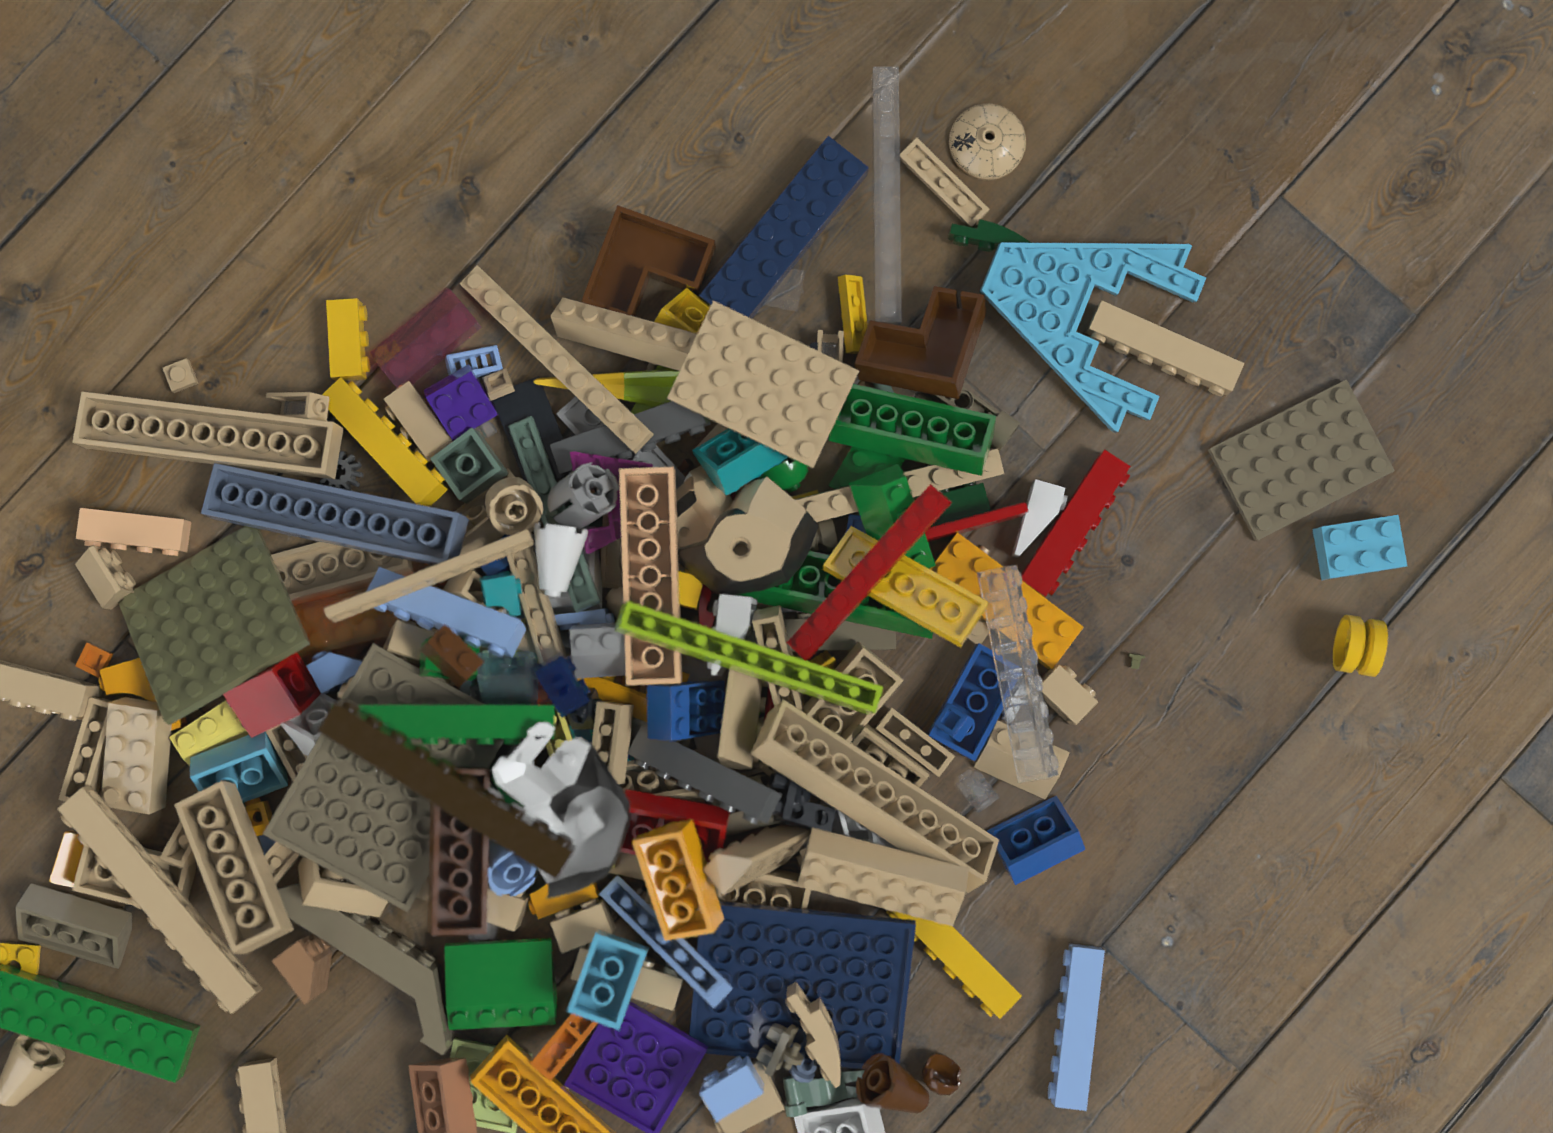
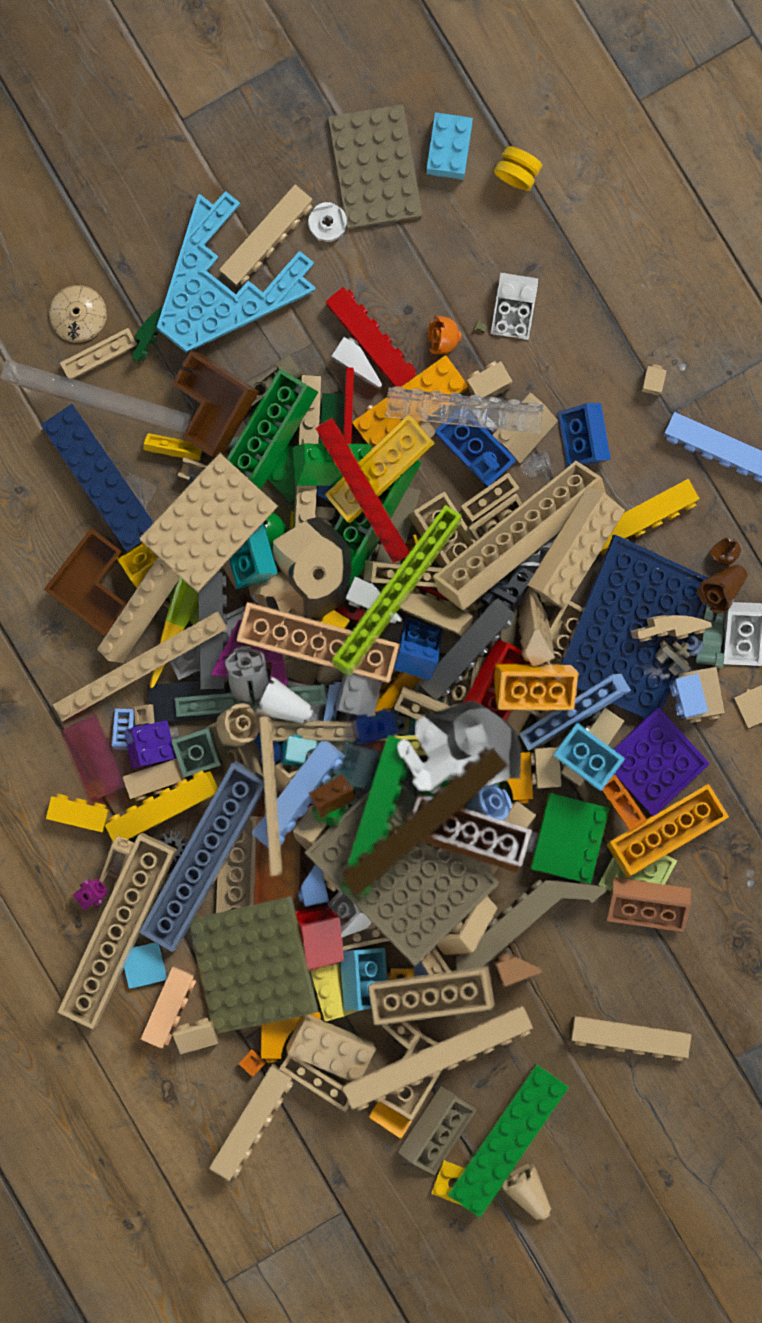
camera: 70 degrees left, 0 degrees up
tan plate [163,358,199,393] -> none
none -> magenta brick [73,877,108,910]
none -> medium azure tile [124,942,167,989]
none -> white plate [308,202,347,242]
none -> orange cylinder [427,316,462,354]
none -> white slope [491,273,538,340]
none -> tan brick [641,364,667,396]

